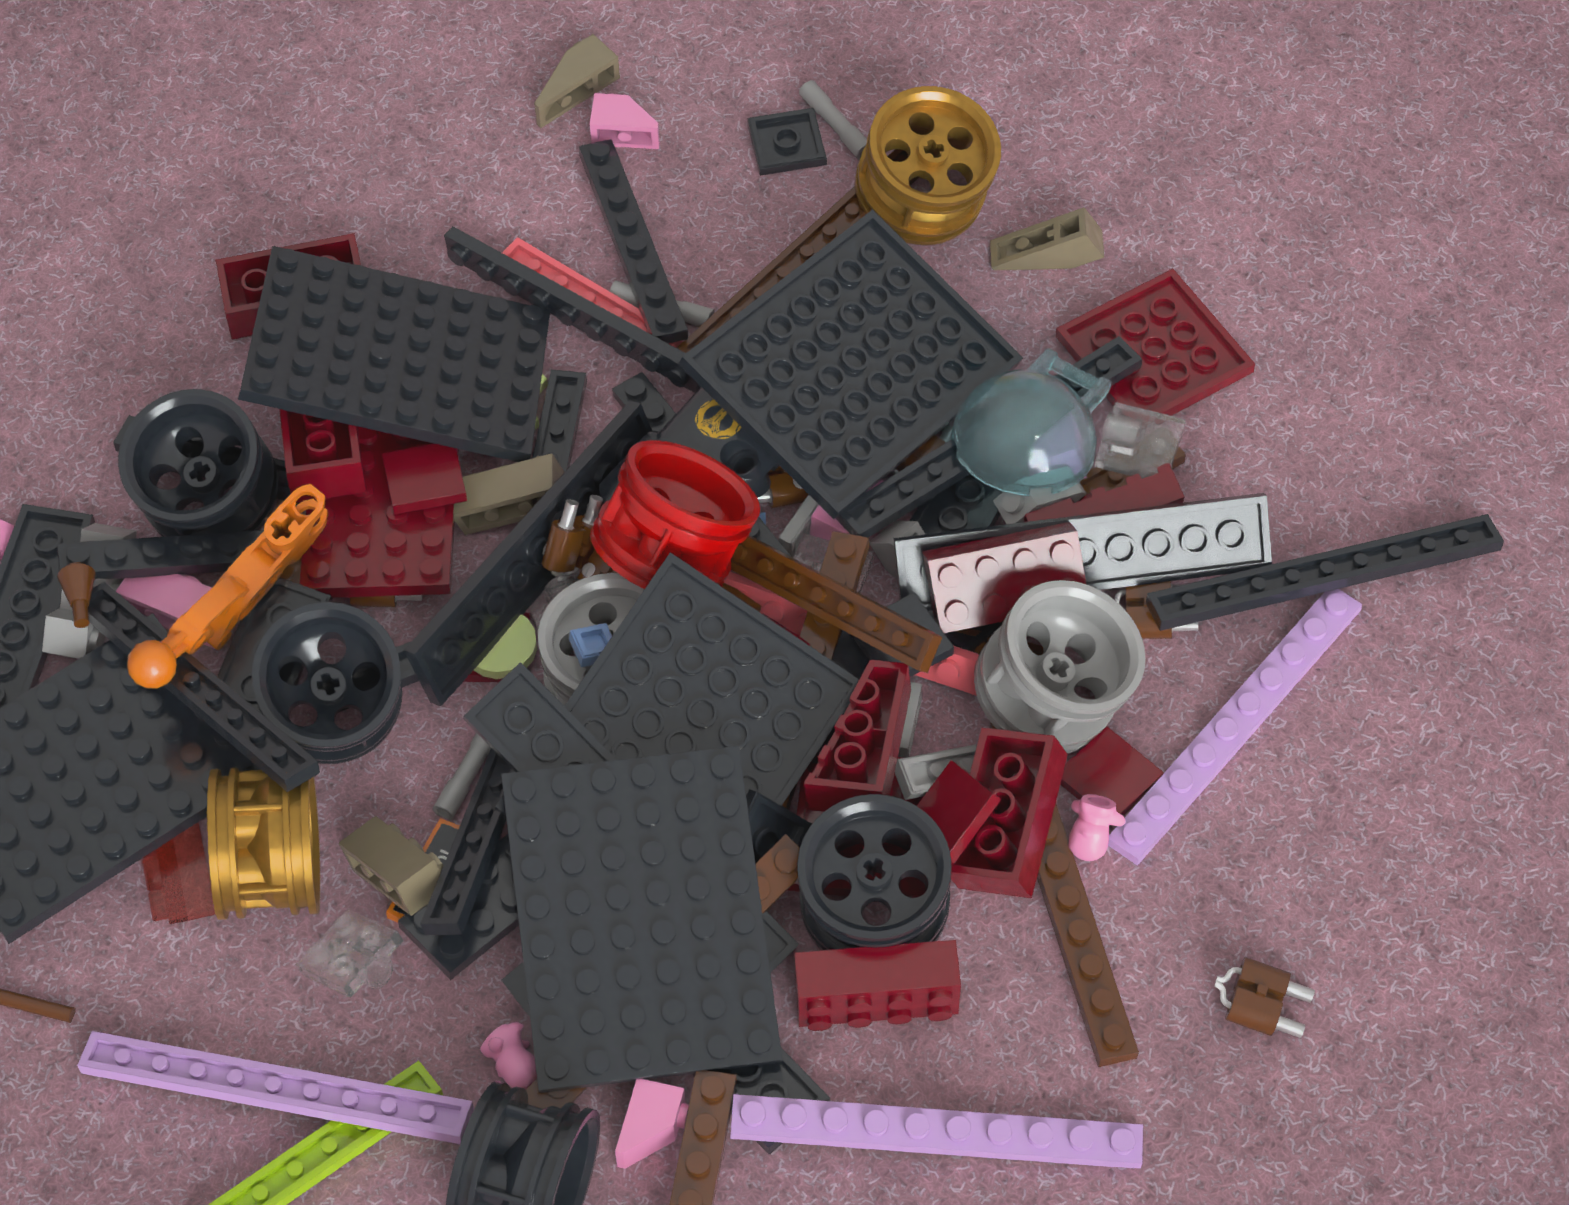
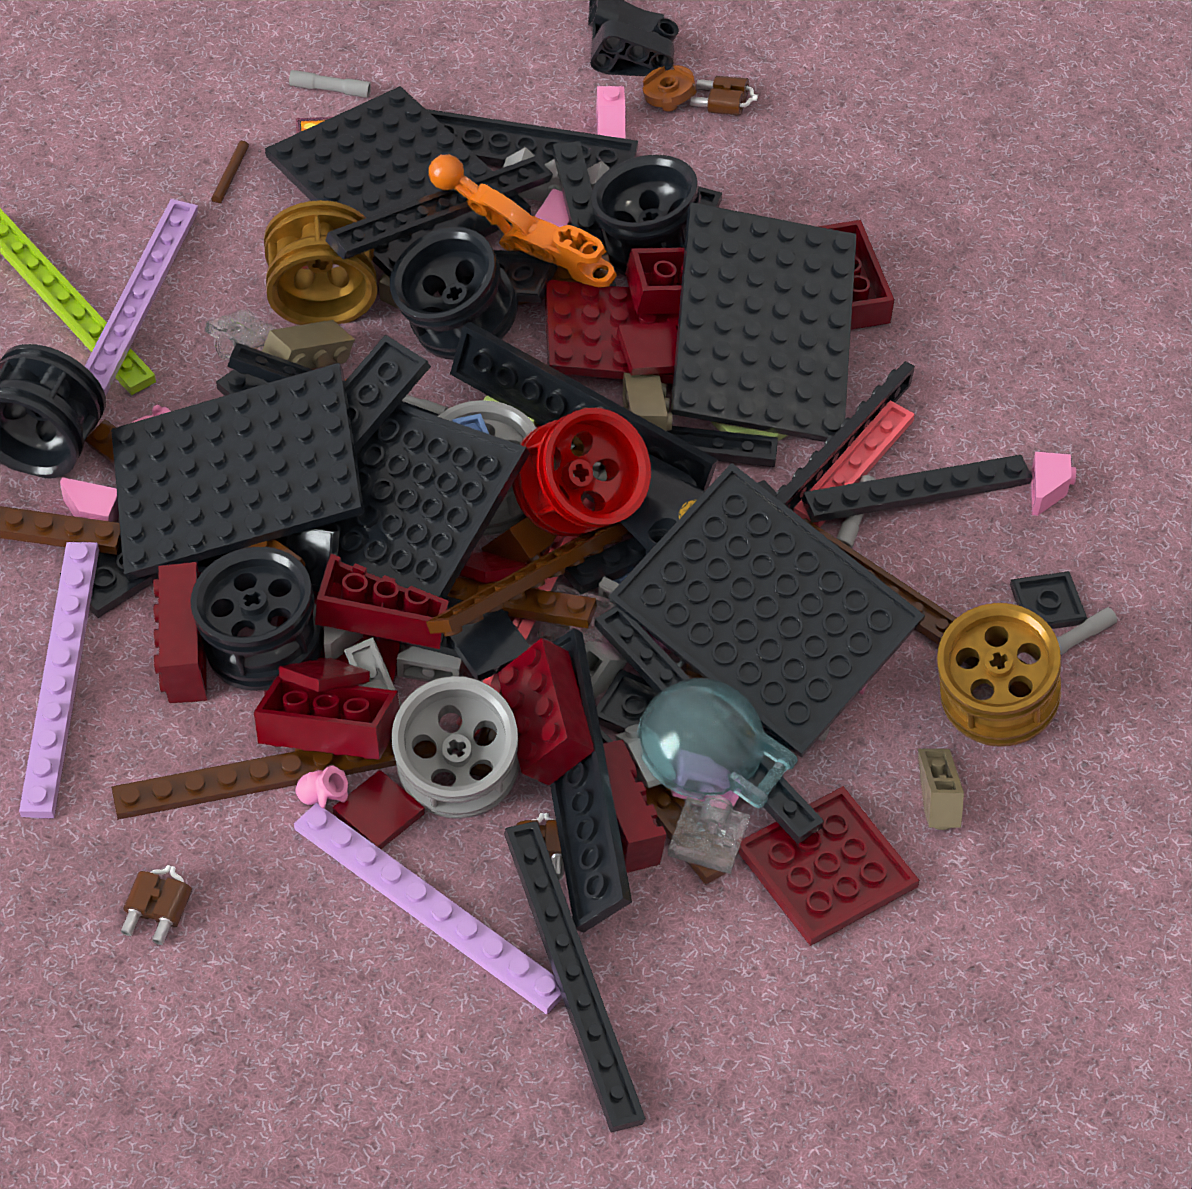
camera: 85 degrees right, 5 degrees down
reddish brown cone [57,562,96,628] -> none
dark tan slope [534,34,620,128] -> none

